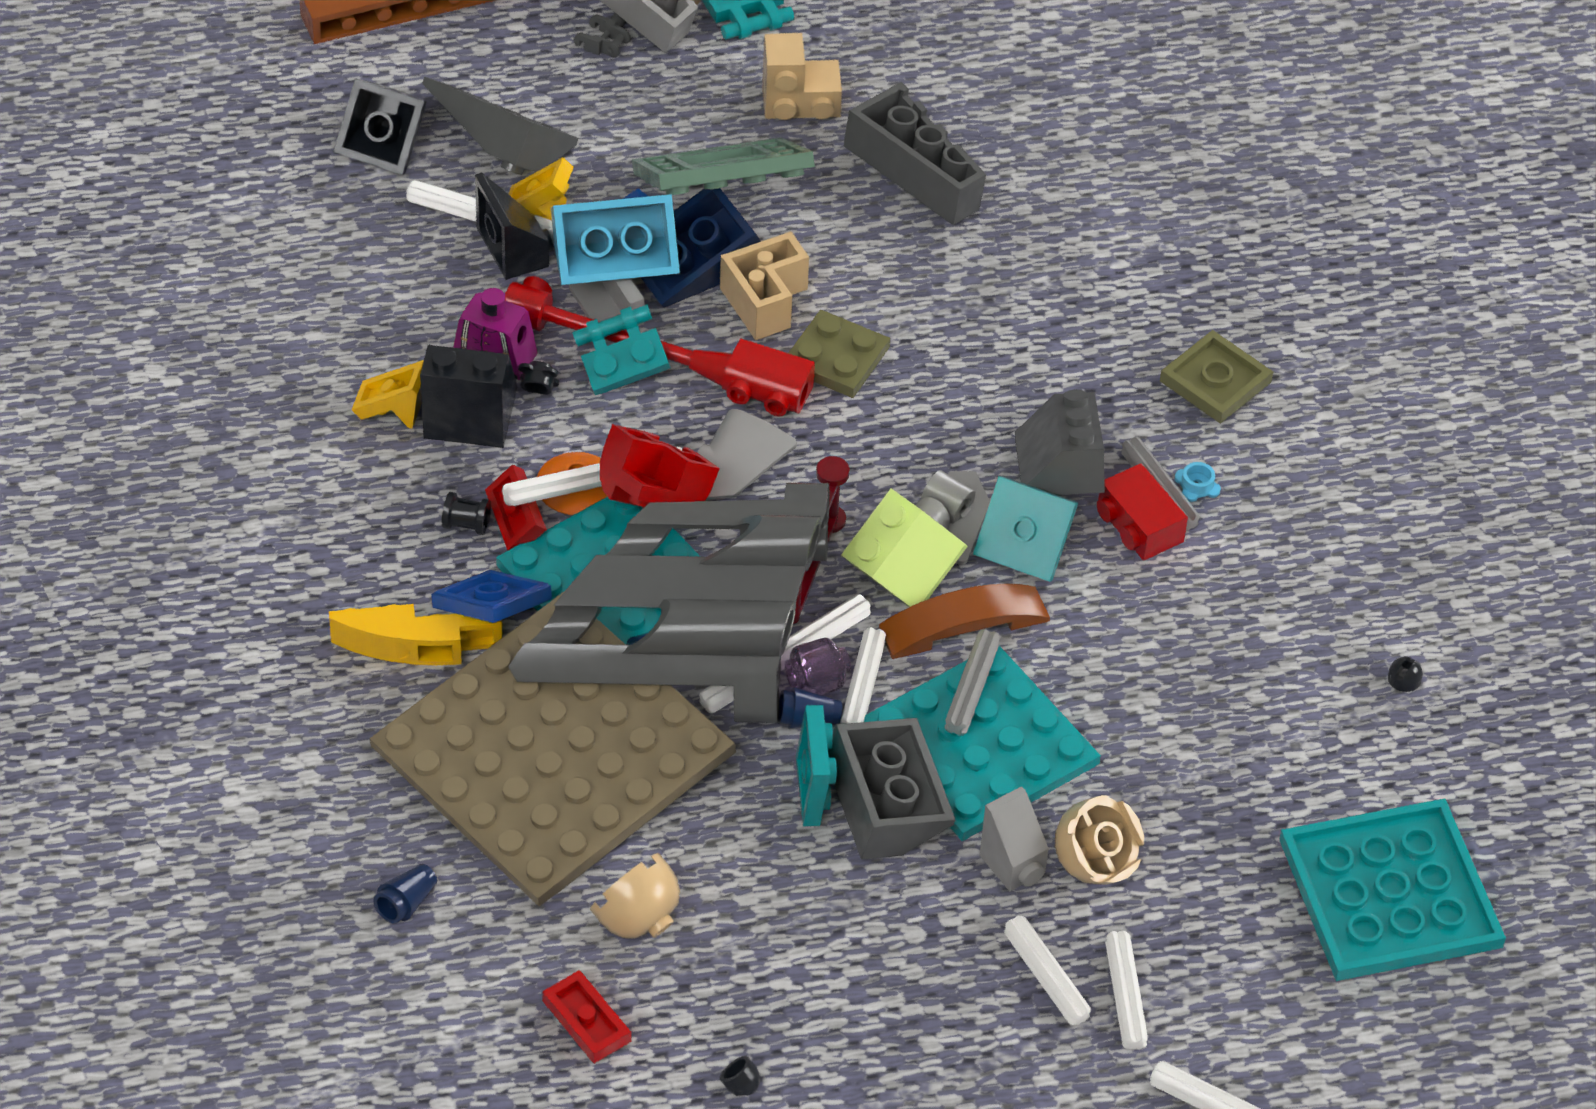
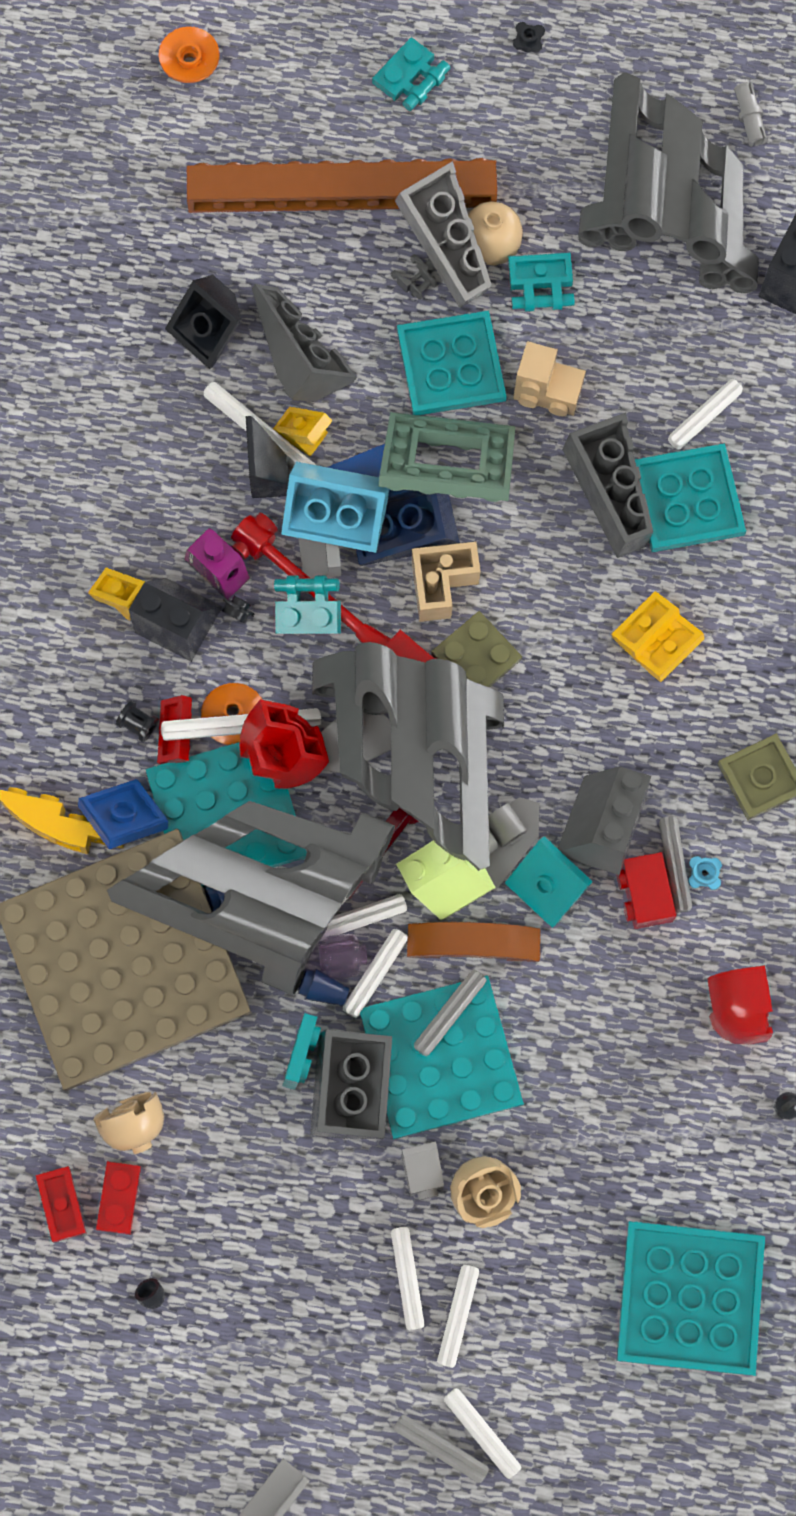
camera: 20 degrees right, 25 degrees up
none -> red plate [96,1161,141,1235]
none -> dark grey panel [312,642,505,871]
none -> teal plate [397,310,507,415]
none -> yellow slope [611,591,705,682]
none -> teal plate [635,443,746,552]
none -> white axle [668,379,743,450]
none -> red brick [707,965,773,1045]

